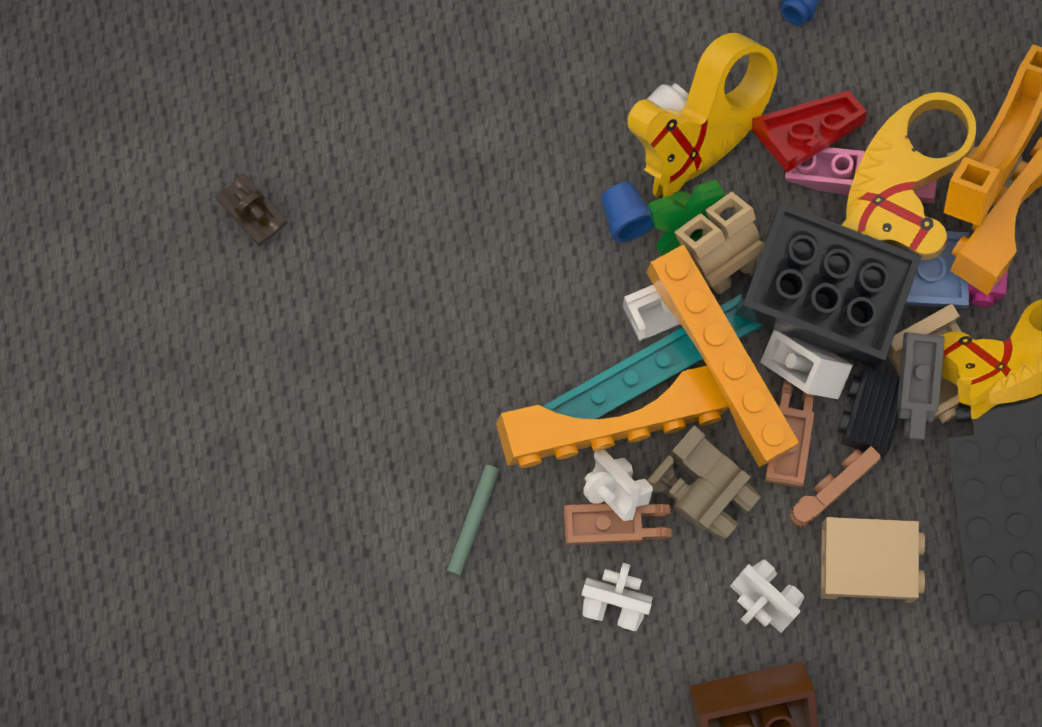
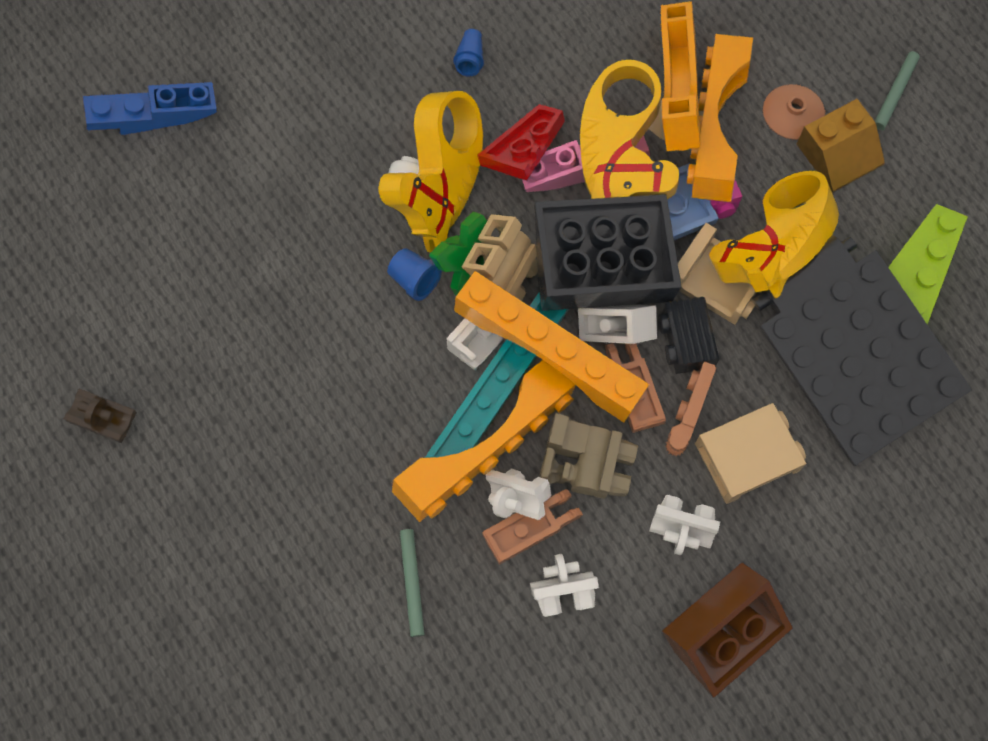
camera: 25 degrees left, 5 degrees down
dark grey hinge [897,332,945,440] -> none

